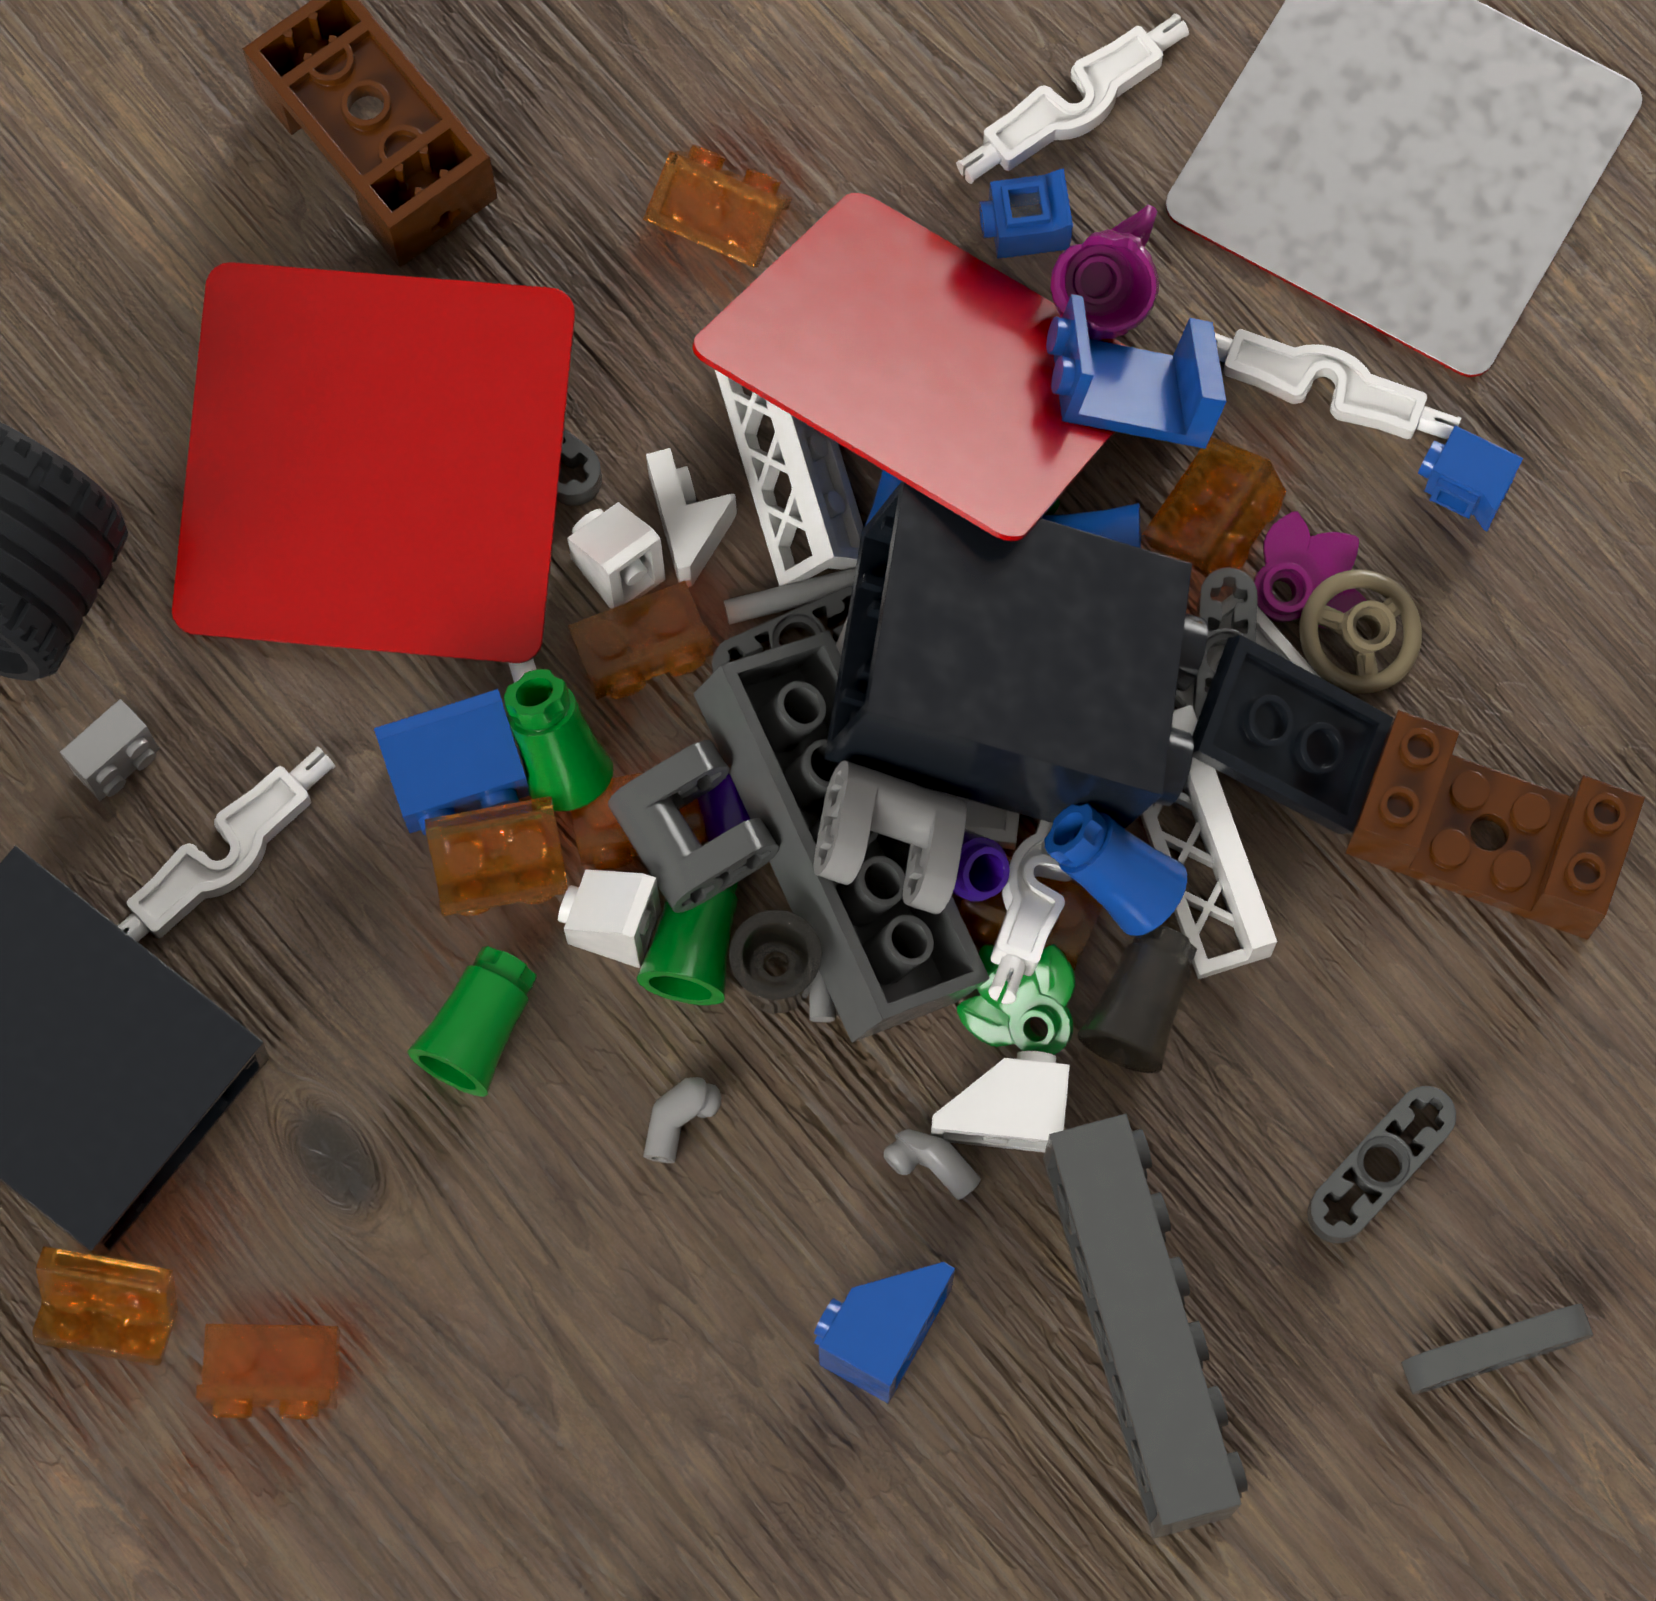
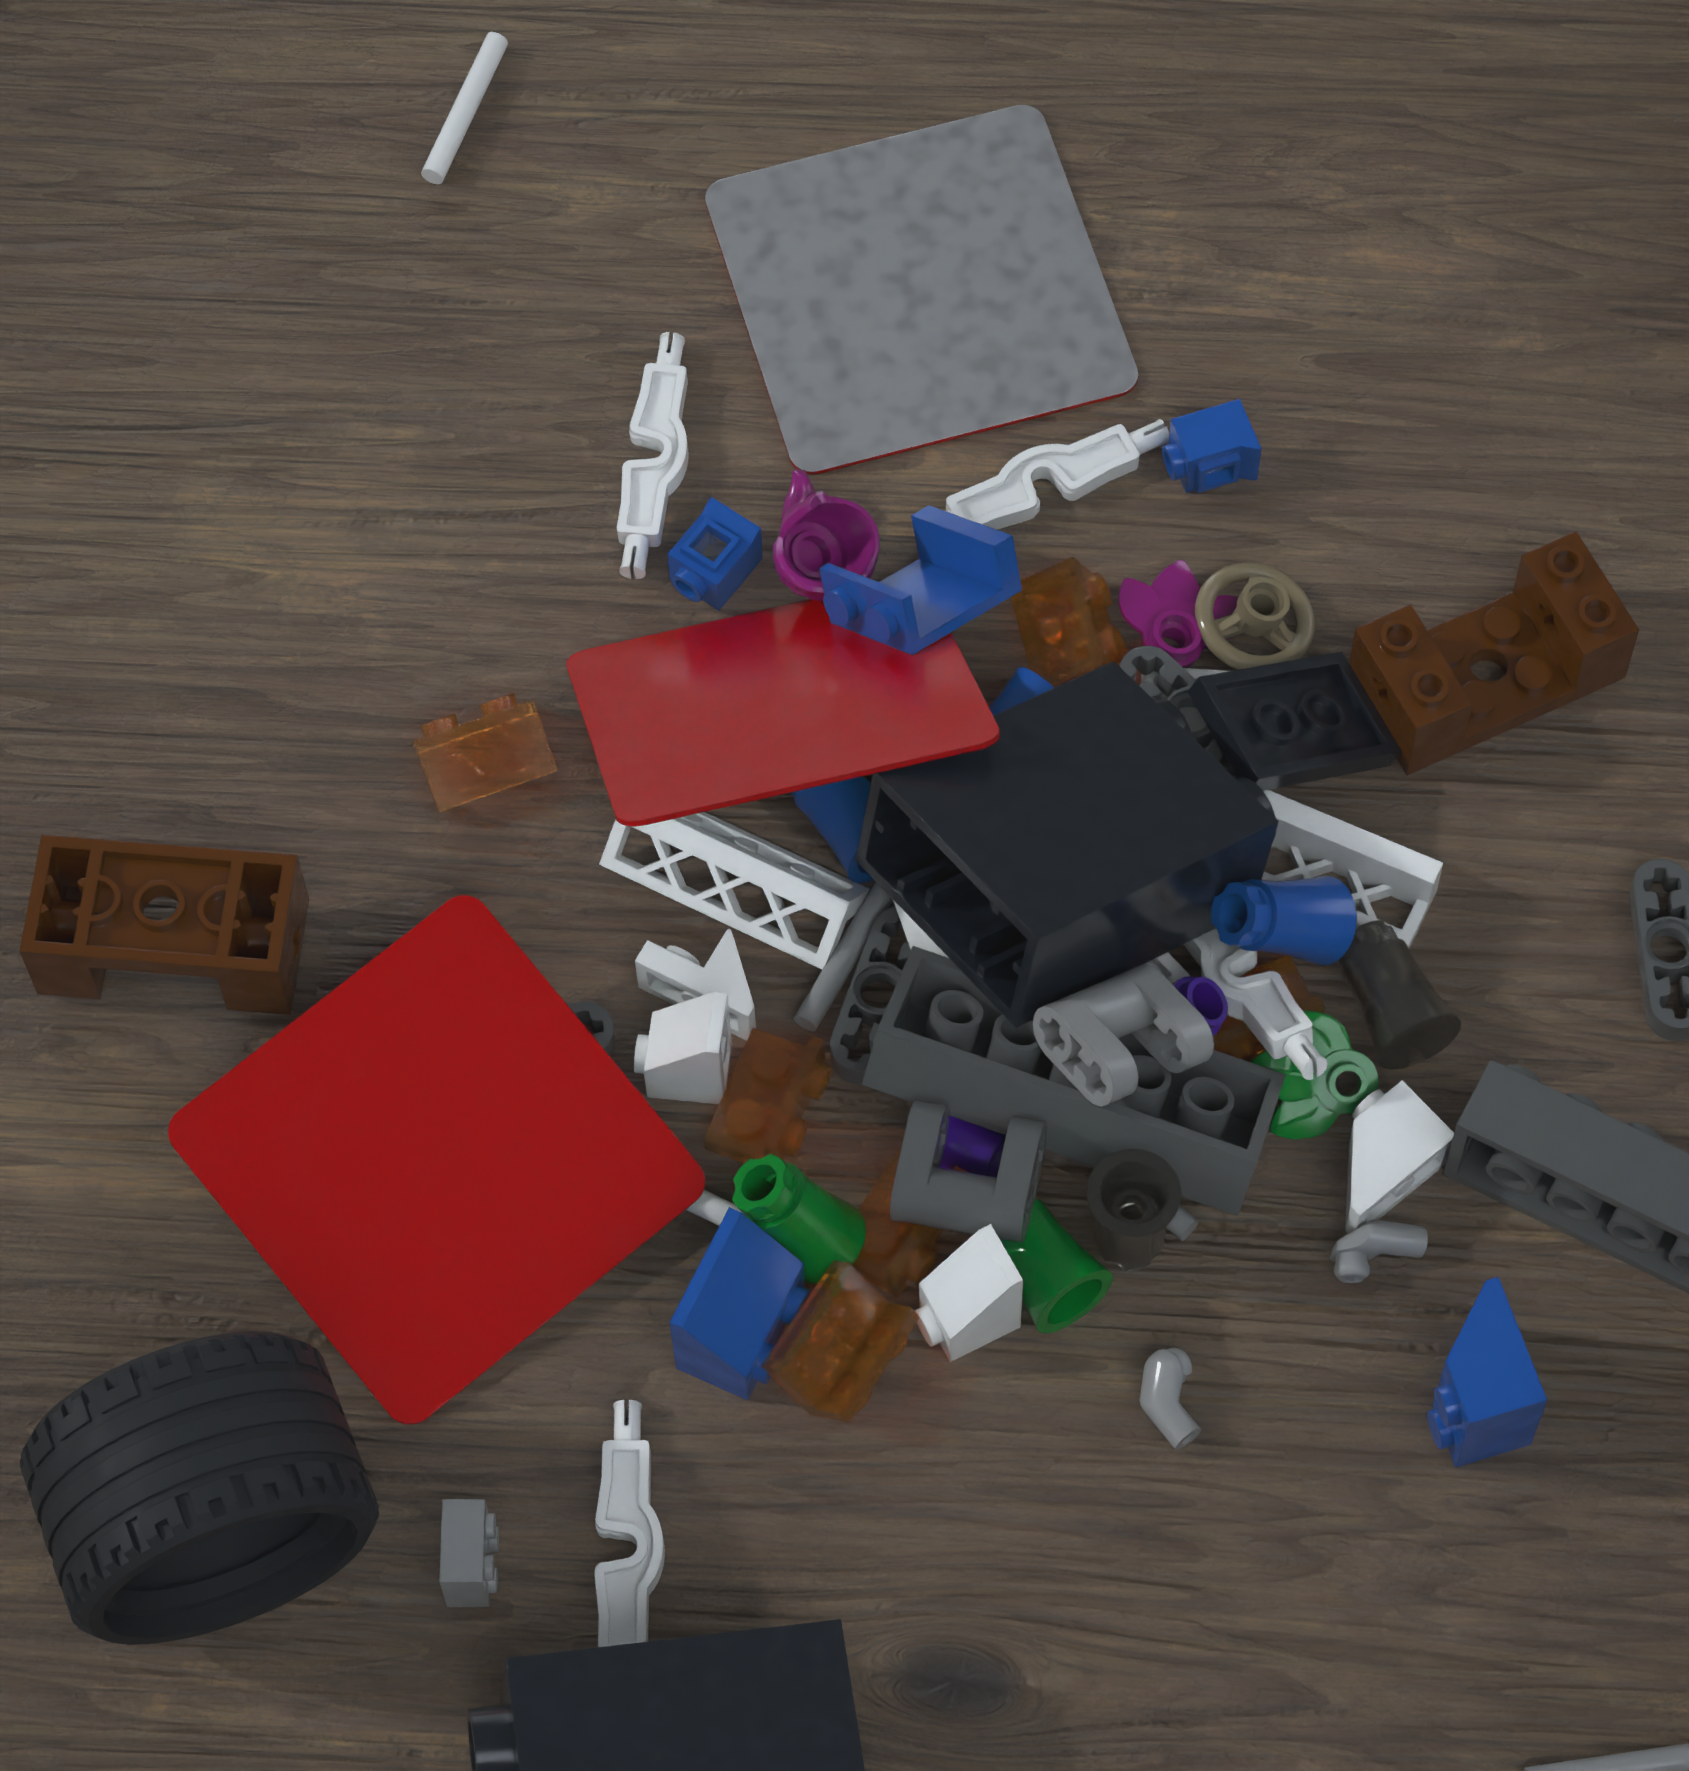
camera: 45 degrees left, 10 degrees down
green plant [407,946,537,1097] -> none

